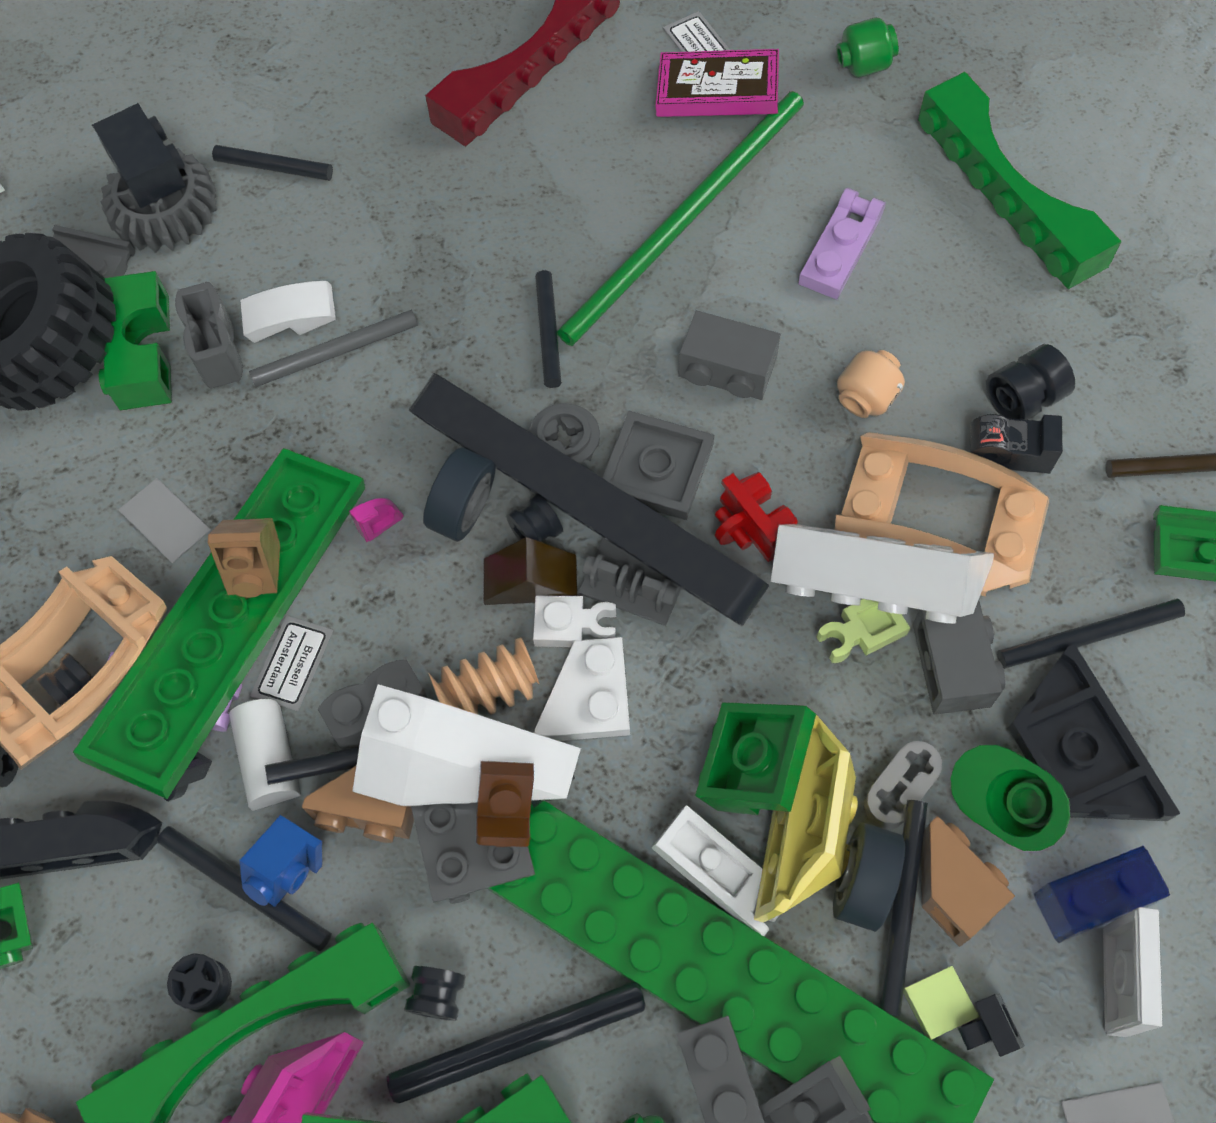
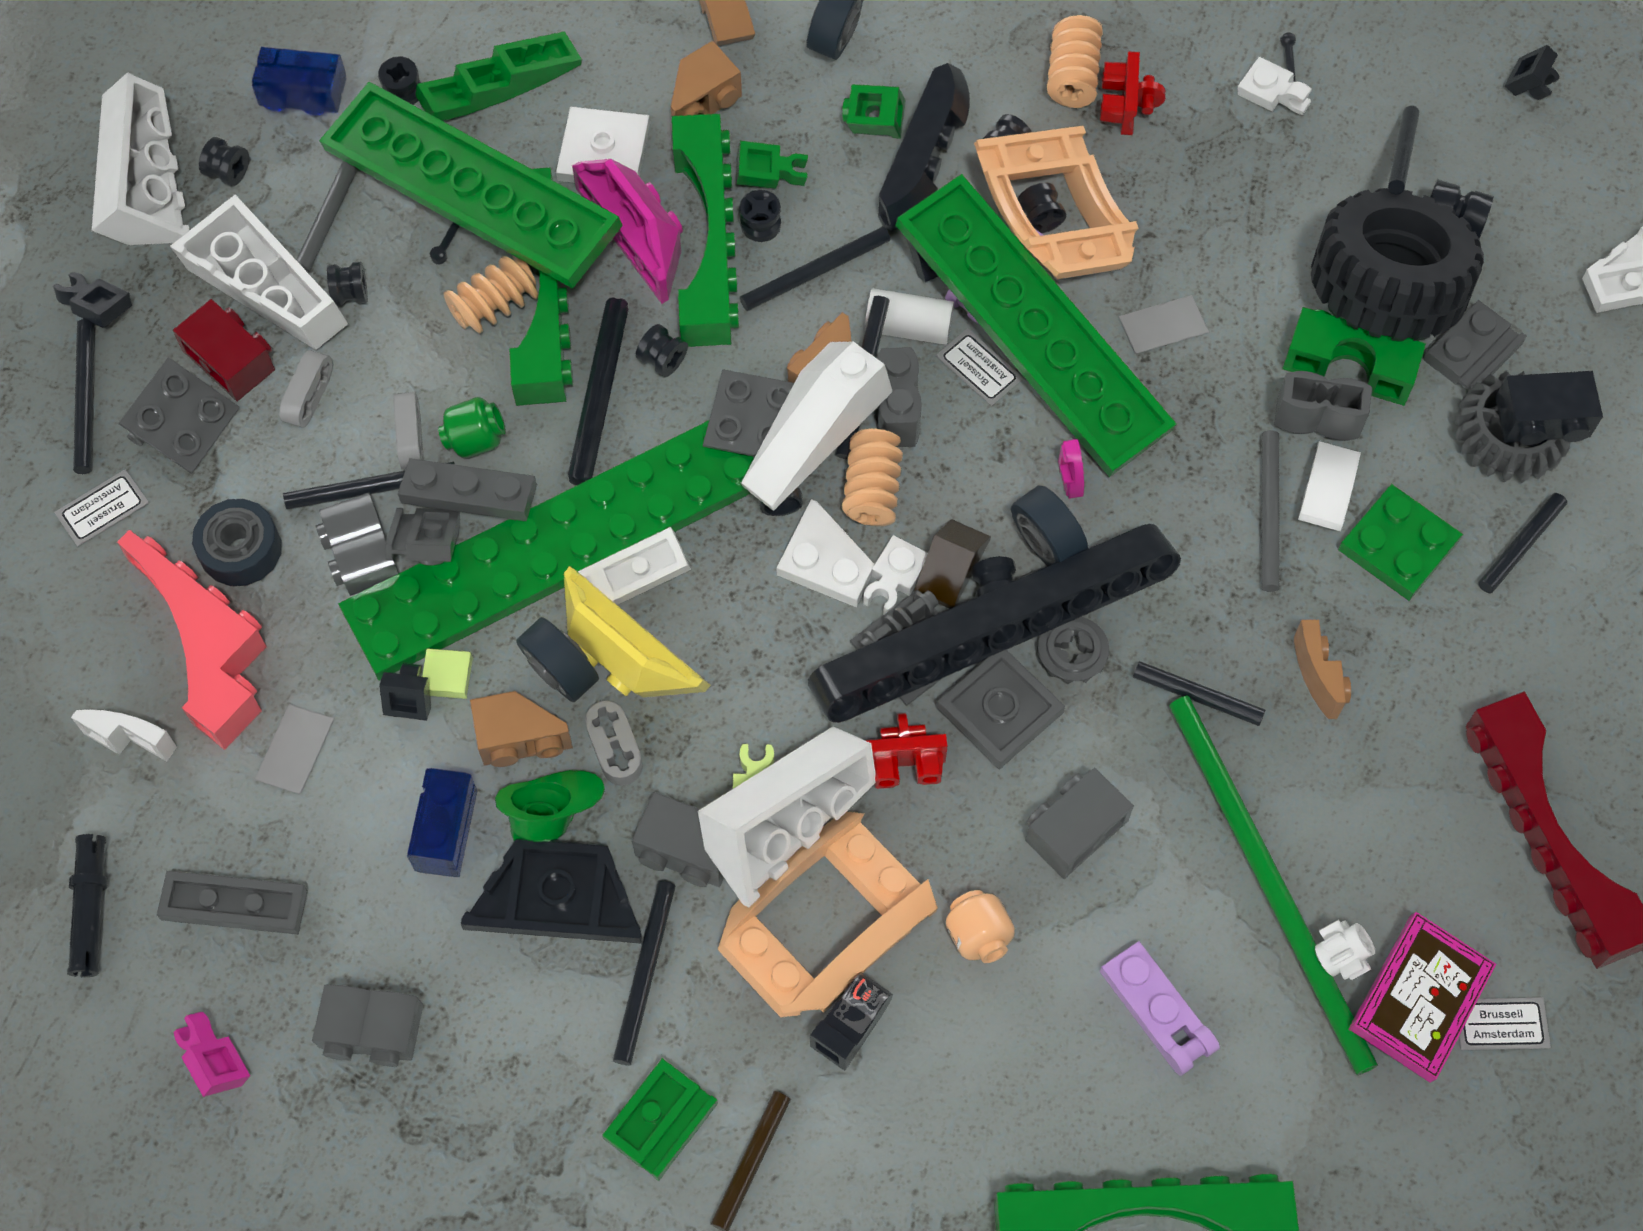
camera: 115 degrees right, 0 degrees up
medium nougat slope [208,518,280,598] -> none
blue brick [239,815,322,907] -> none
reddish brown bracket [476,761,534,847] -> none
green plate [695,702,816,815] -> none
green head [836,17,899,78] -> none
black bar [879,800,928,1017] -> none
black wheel [986,344,1075,420] -> none
white plate [1103,907,1162,1037] -> none
none -> green plate [736,140,808,189]
none -> medium nougat slope [1294,620,1351,719]
none -> white gear [1315,919,1375,980]
none -> green plate [1338,484,1463,601]

